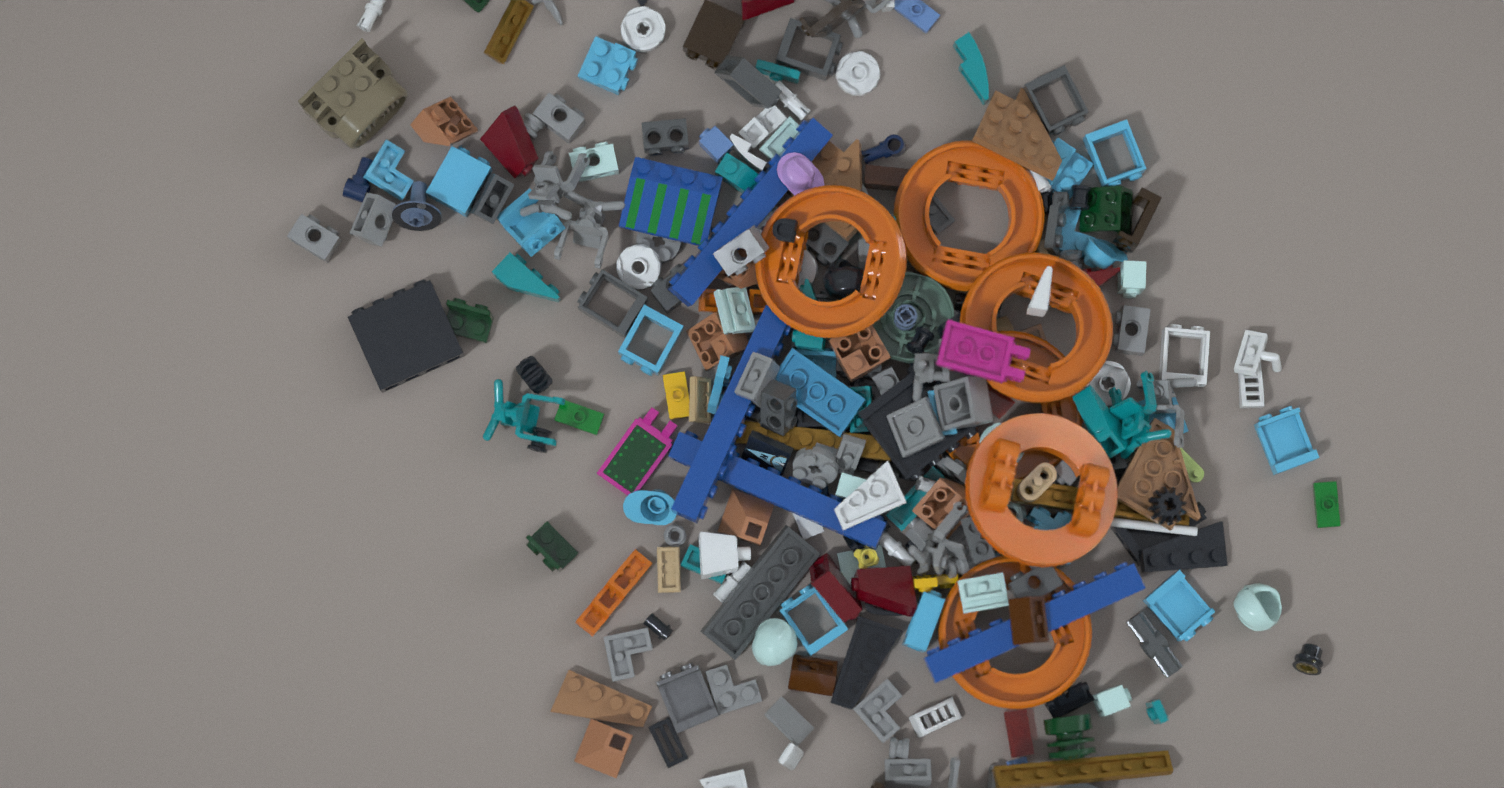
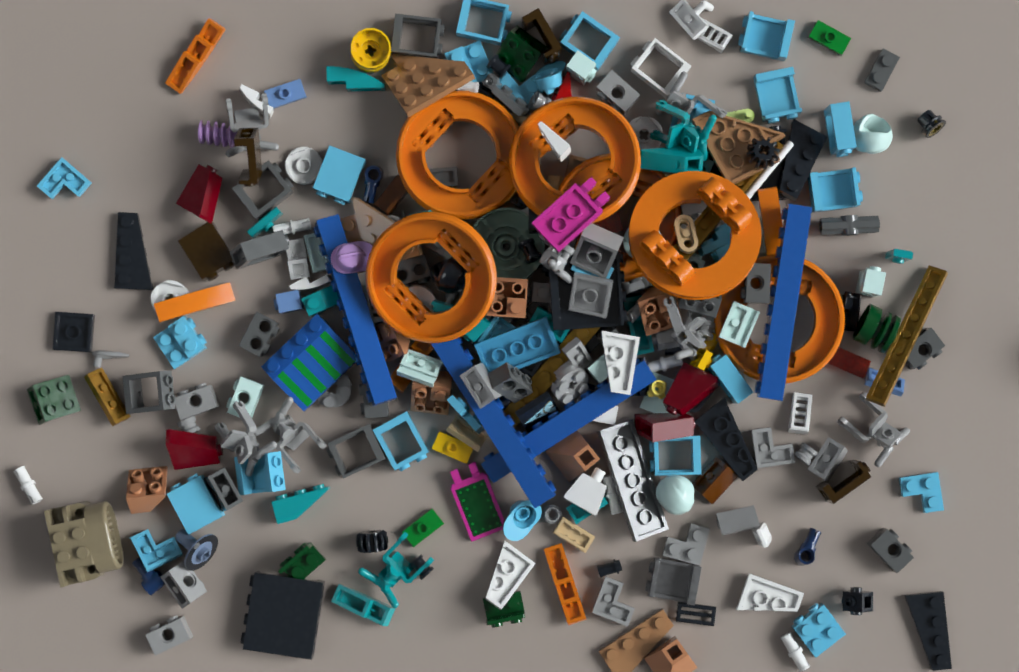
camera: 50 degrees left, 5 degrees up
white tile [616,244,661,289] -> none
light grey brick [713,225,769,276] -> none
black tile [772,218,798,243] -> none
sand blue wheel [894,304,917,331] -> none
reddish brown panel [1008,596,1049,645] -> none
none -> dark grey window [122,370,175,414]
none -> orange slope [154,282,236,323]
none -> medium azure panel [313,145,367,205]
none -> teal slope [331,584,396,626]
none -> yellow wheel [351,28,391,73]
none -> white wing [485,541,536,610]
none -> medium azure window [559,11,620,71]
none -> medium azure panel [753,67,802,124]
none -> orange slope [757,187,783,255]
none -> medium azure window [824,101,857,157]
none -> dark grey plate [864,48,900,92]

